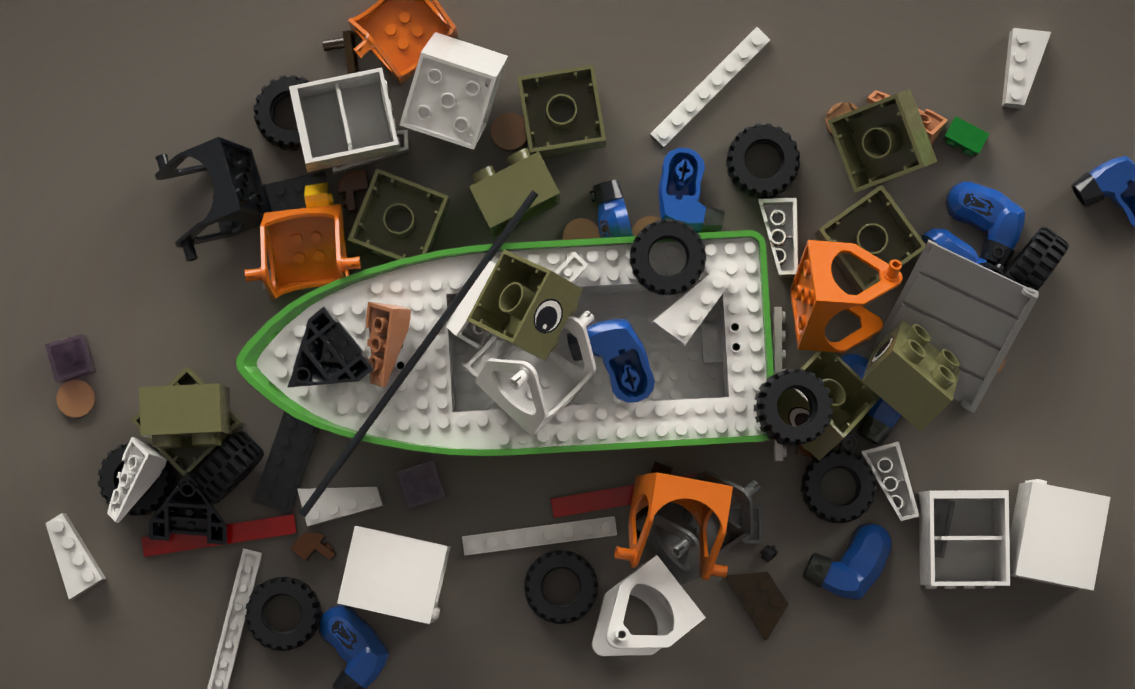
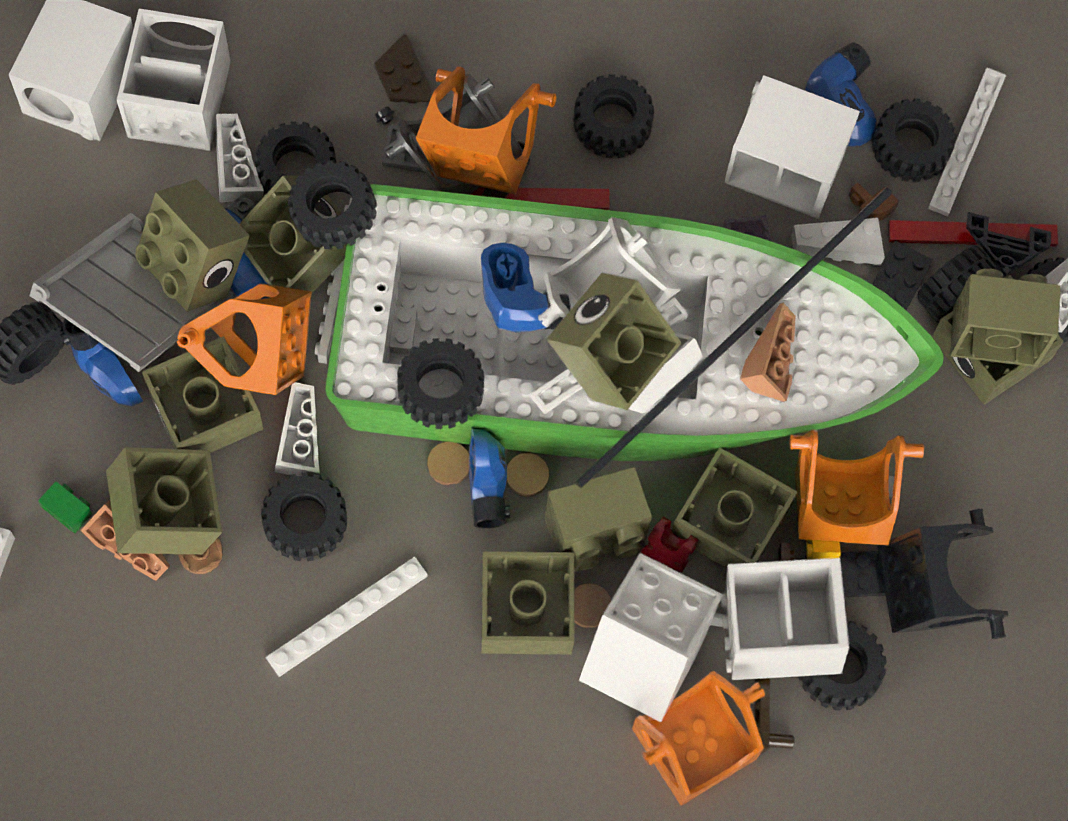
camera: 175 degrees left, 15 degrees down
black wedge [287,307,374,388] -> none
white plate [462,516,617,556] -> none
white piece [592,555,706,656] -> none
white wedge [652,269,732,346] -> none
blue piece [658,148,725,233] -> none
blue piece [802,523,892,600] -> none
blue piece [946,181,1025,268] -> none
none -> dark red piece [641,516,699,574]

